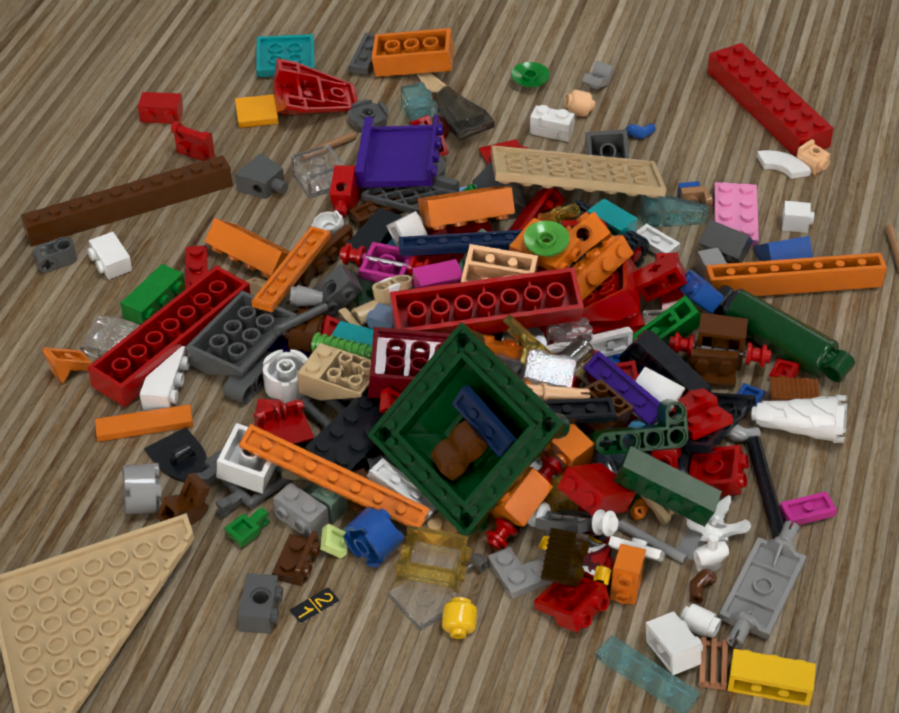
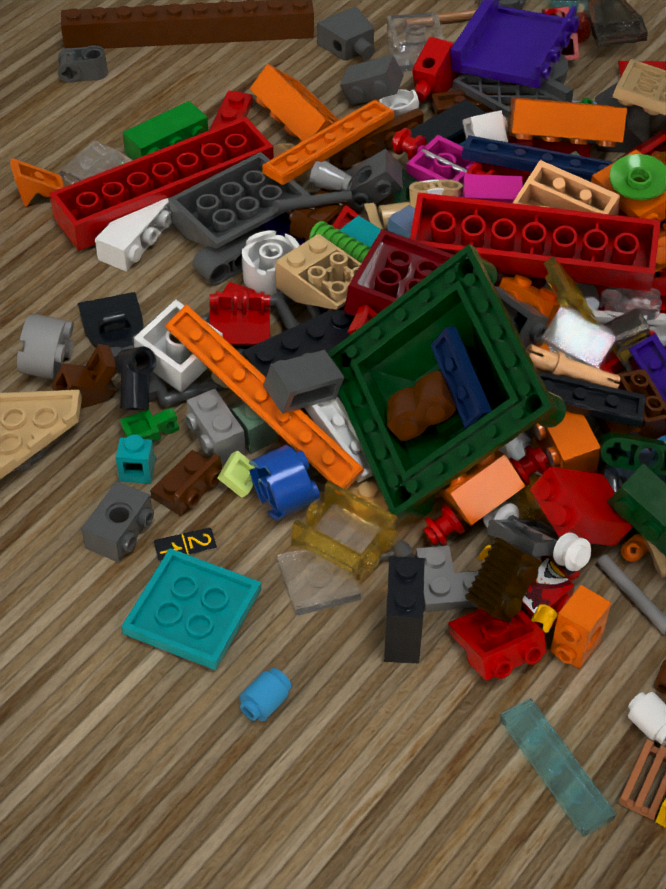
camera: 20 degrees right, 5 degrees up
white brick [87,232,132,280] -> none
orange tile [95,404,194,442] -> none
yellow head [442,597,477,639] -> none
white plate [609,536,666,563] -> none
white brick [646,611,703,675] -> none
none -> black piece [115,346,156,410]
none -> teal brick [116,435,156,484]
none -> teal plate [121,548,261,670]
none -> dark azure brick [239,668,292,721]
none -> dark grey piece [263,350,344,414]
none -> dark grey piece [340,54,404,106]
none -> black brick [384,556,425,664]

